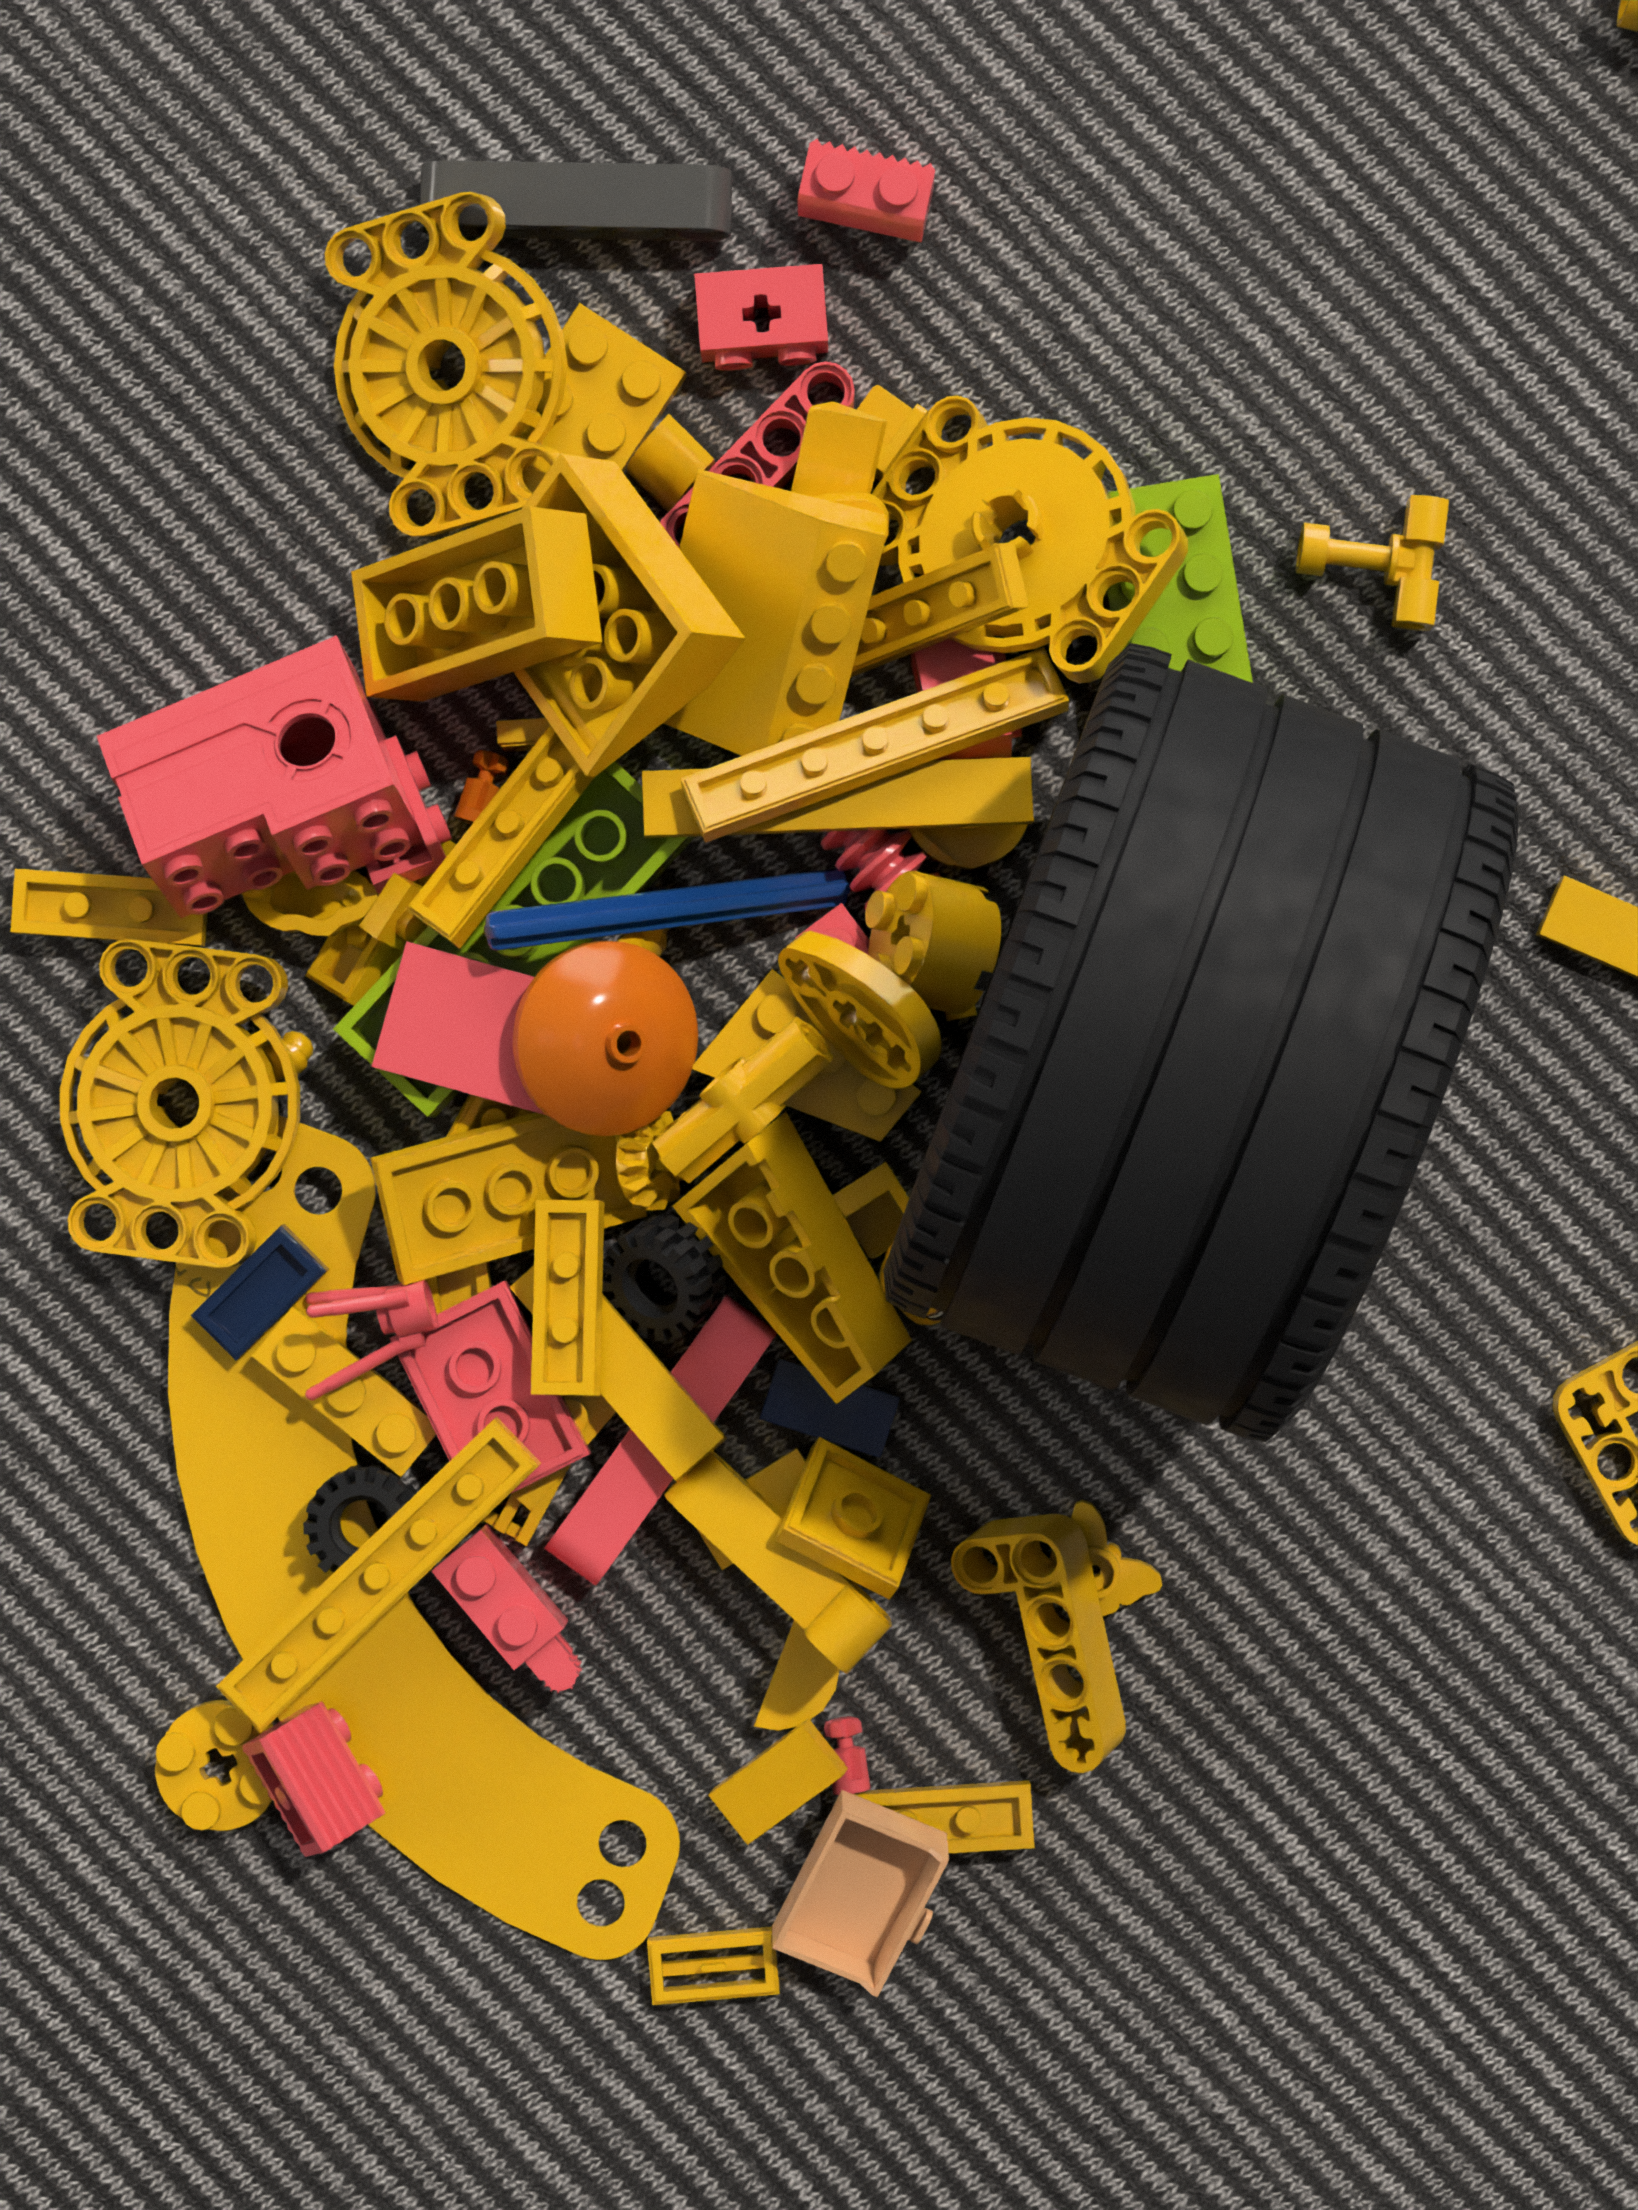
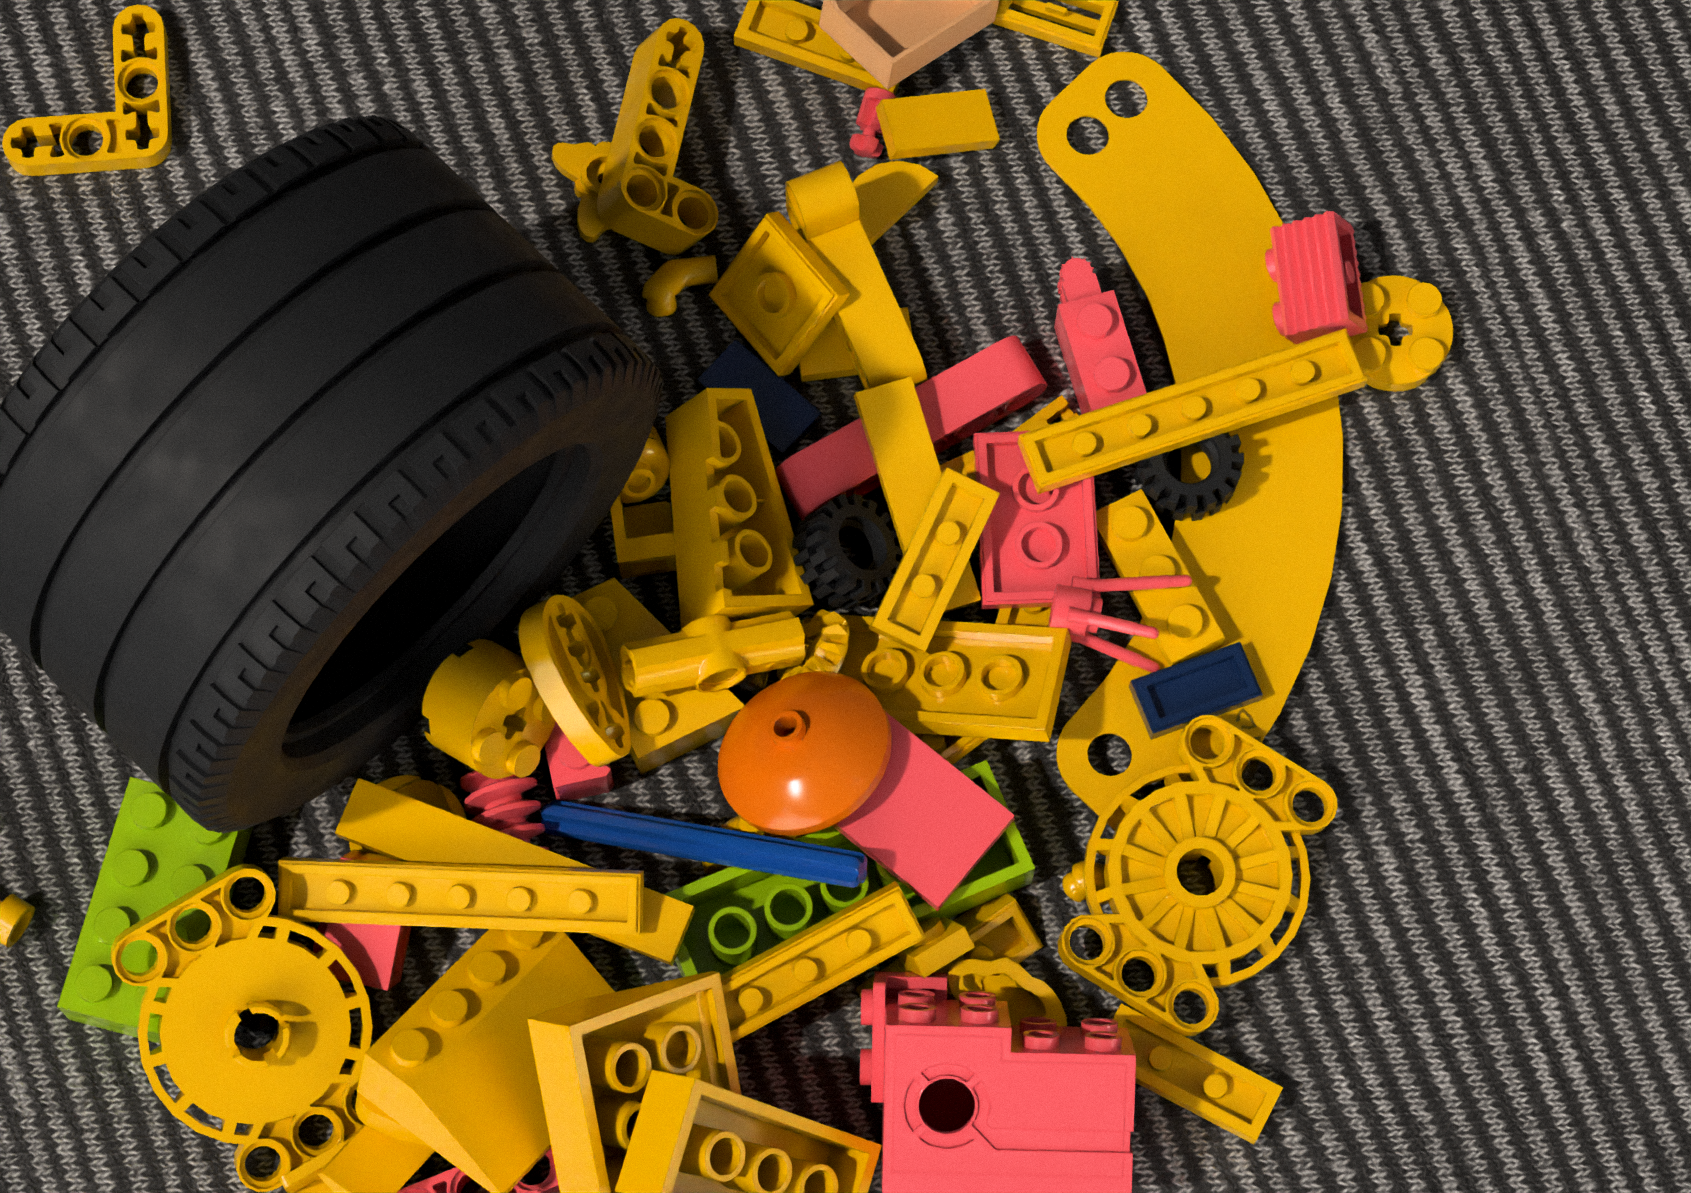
camera: 160 degrees left, 15 degrees down
orange piece [453,750,509,825] -> none
yellow tile [496,718,550,752] -> none
yellow tile [850,543,1029,678] -> none
none -> yellow arm [642,255,718,317]

